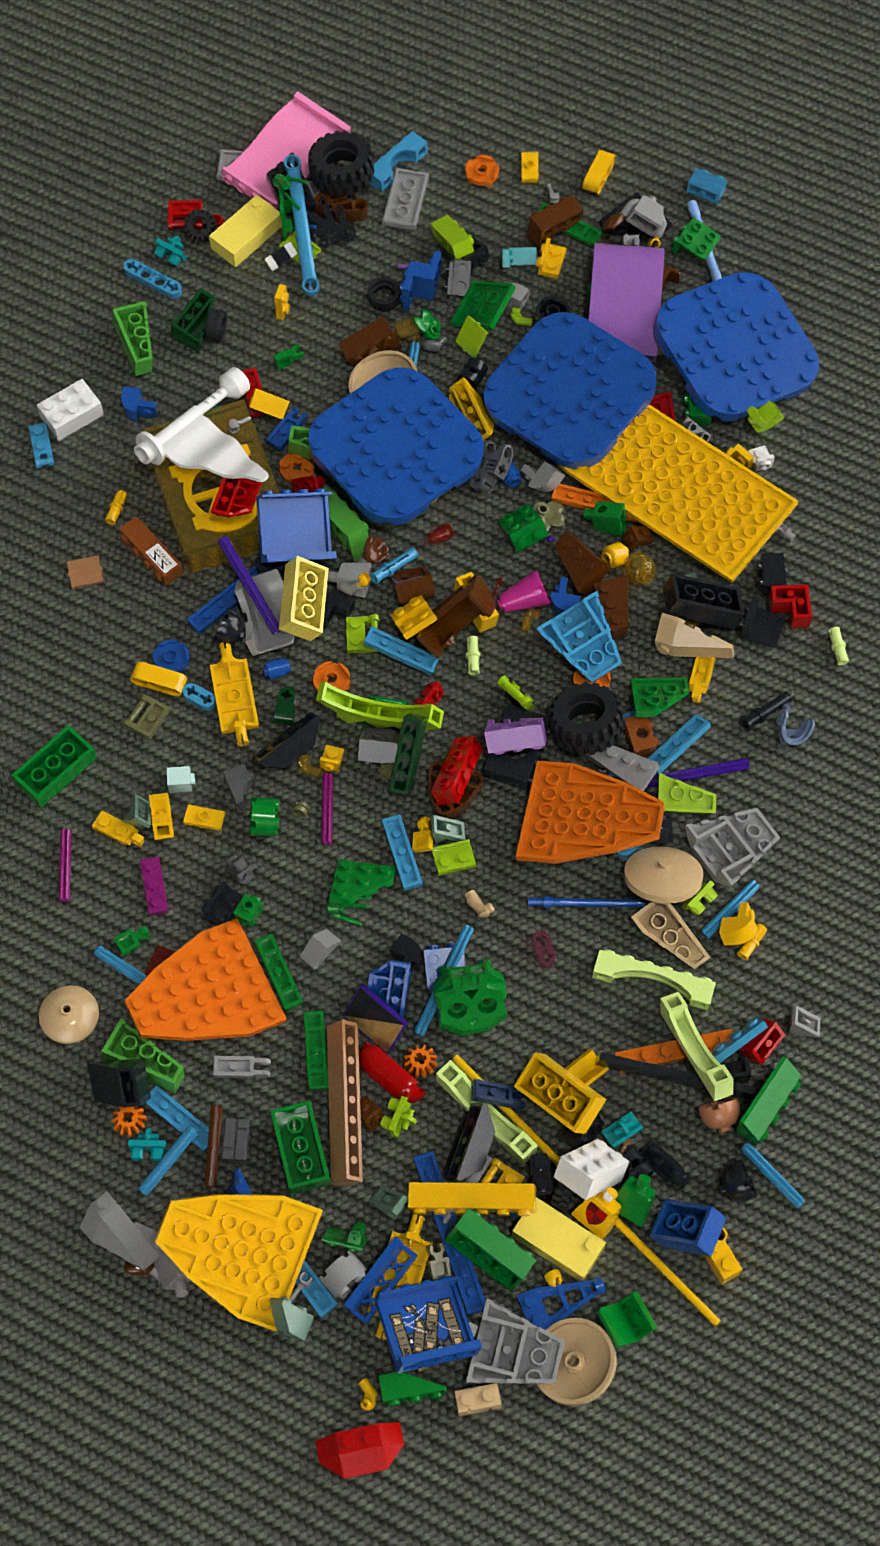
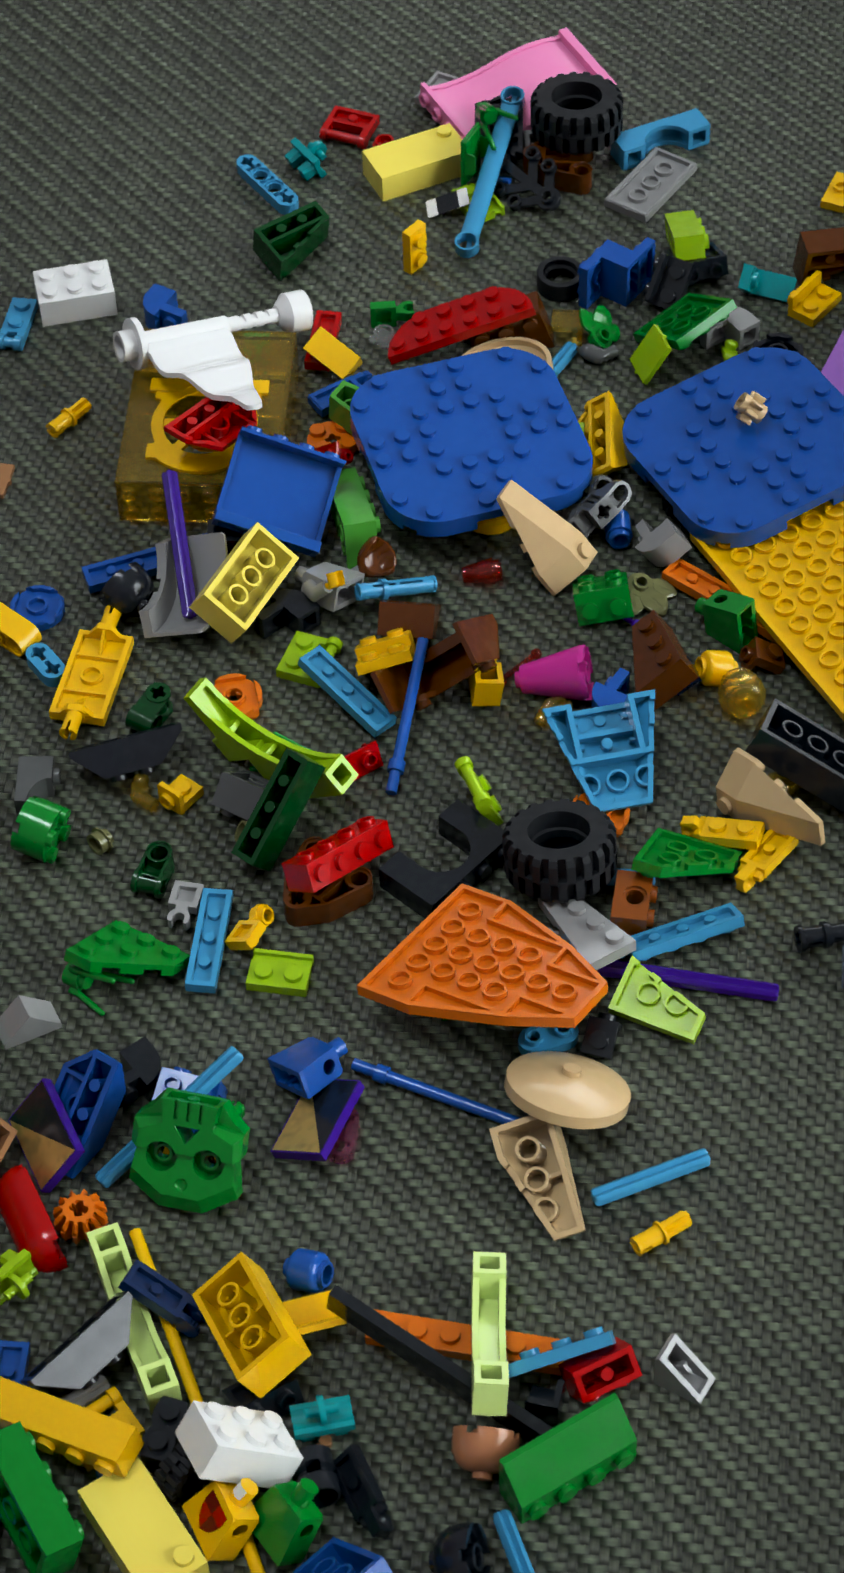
camera: 25 degrees right, 15 degrees down
bright green wedge [112,301,152,376] -> none
dark orange brick [119,516,183,586] -> none
black tyre [184,209,217,242] -> none
black tyre [206,308,227,342] -> none
light grey hand [228,416,251,434] -> none
blue brick [262,657,291,680] -> none
magenta axle [321,773,333,845] -> none
sand green slope [431,815,466,844] -> none
black wheel [457,357,488,391] -> none
tan arm [464,890,495,918] -> none
orange plate [465,155,499,187] -> none
yellowish green pin [466,636,480,675] -> none
medium lavender wedge [484,718,547,755] -> none
reddish brown wedge [592,574,629,640] -> none
yellowish green arch [592,949,716,1011] -> none
lime hips [681,880,718,916] -> none
light grey wedge [685,808,780,887] -> none
yellow brick [719,902,758,946] -> none
none -> dark green piece [130,840,175,899]
none -> light grey plate [167,880,204,931]
none -> blue torso [267,1037,348,1099]
none -> tile [270,1079,365,1161]
none -> blue head [283,1248,334,1294]
none -> clear plate [369,324,396,349]
none -> blue bar [385,637,429,795]
none -> red plate [388,286,537,365]
none -> tan wedge [496,480,598,596]
none -> yellow hinge [680,816,765,850]
none -> tan gear [734,391,768,426]

